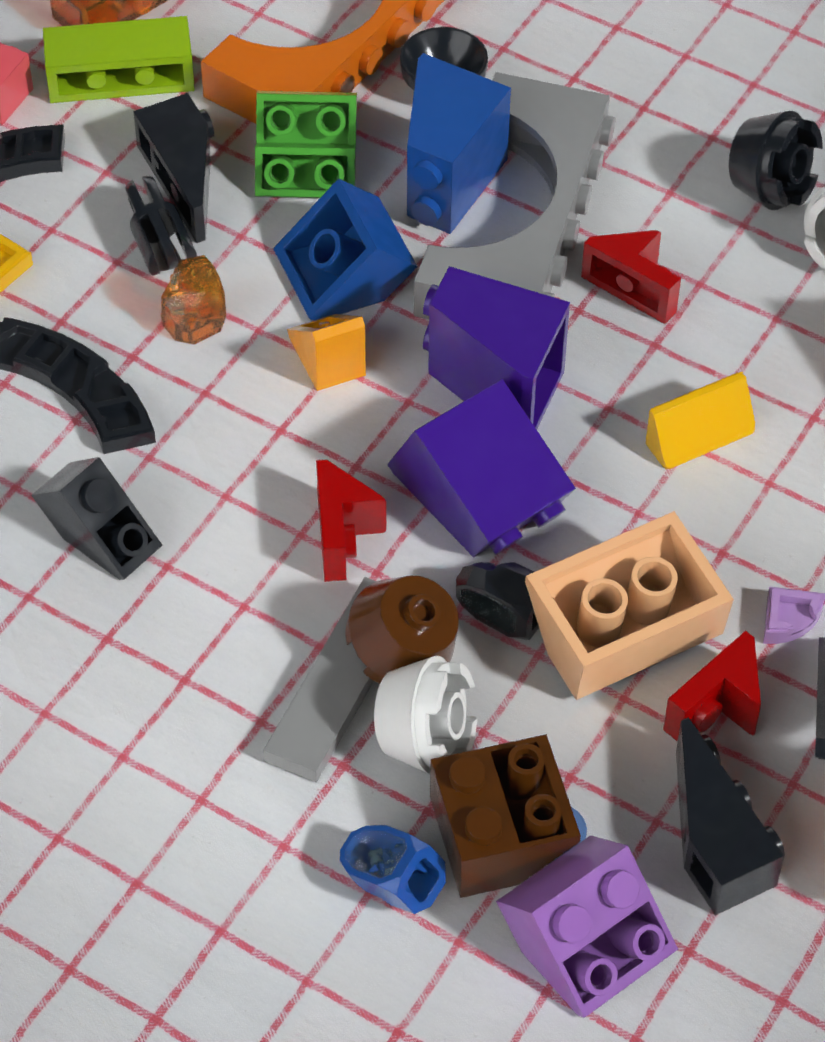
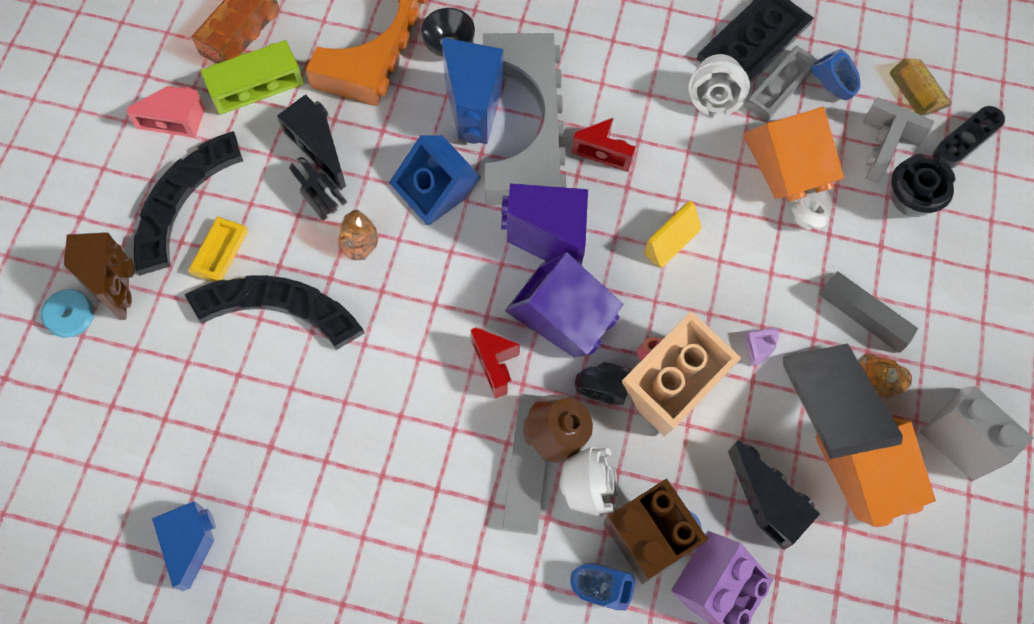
camera: 20 degrees left, 15 degrees up
black slope [31,457,162,580] -> none
bright green slope [255,91,357,198] -> none
light orange slope [287,314,366,391] -> none
red slope [663,630,761,741] -> none
black cone [729,111,823,210] -> none

